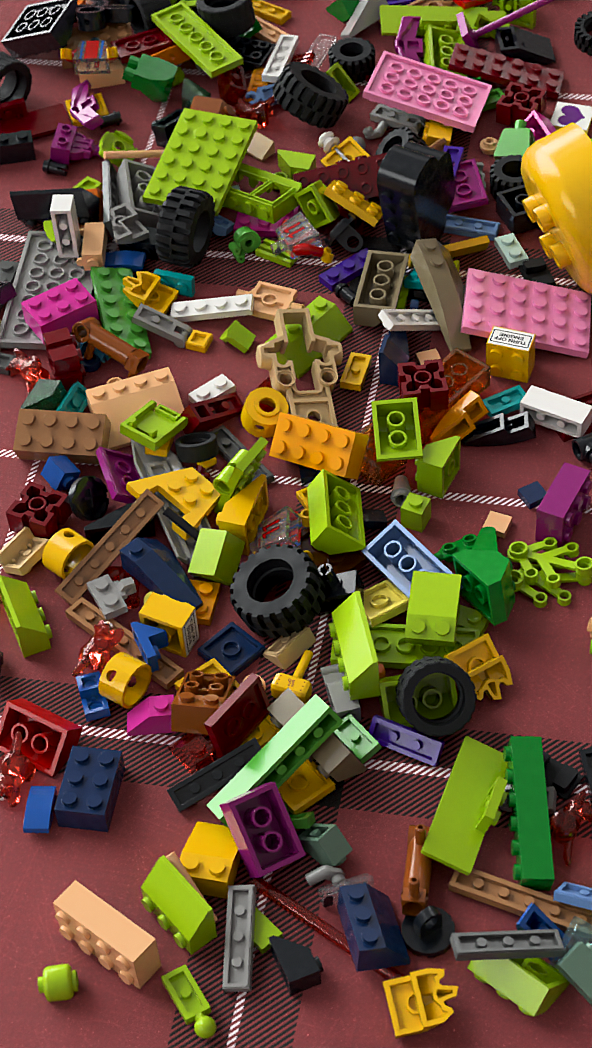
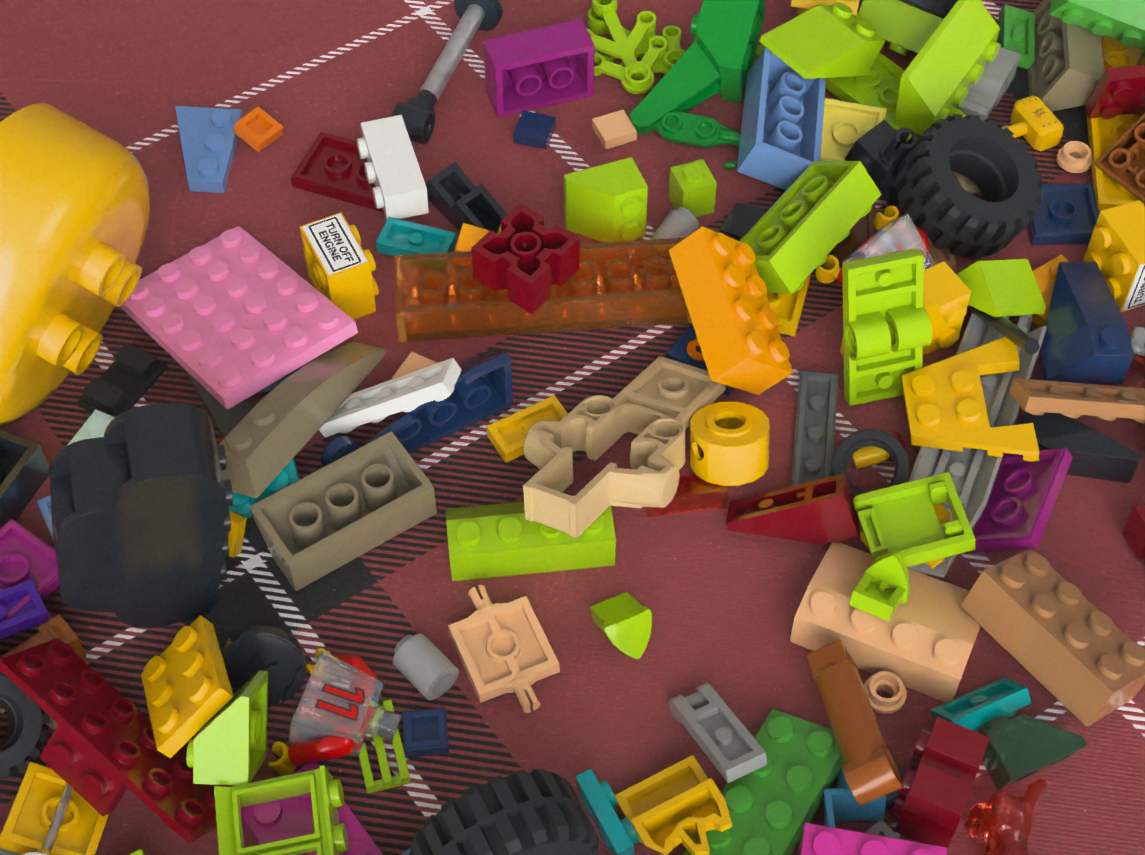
camera: 140 degrees left, 5 degrees up
blue brick [41,455,81,491] -> none
black tile [69,476,109,521] -> none
white plate [170,294,254,322] -> none
yellow tile [185,330,213,353] -> none
white plate [188,374,236,403] -> none
bright green piece [228,226,261,263] -> none
dark purple plate [319,248,368,292] -> none
black pin [334,283,356,307] -> none
lime slope [371,397,423,462] -> none
none -> light grey brick [393,634,459,700]
none -> dark blue tile [402,708,449,758]
none -> lime tile [849,551,910,622]

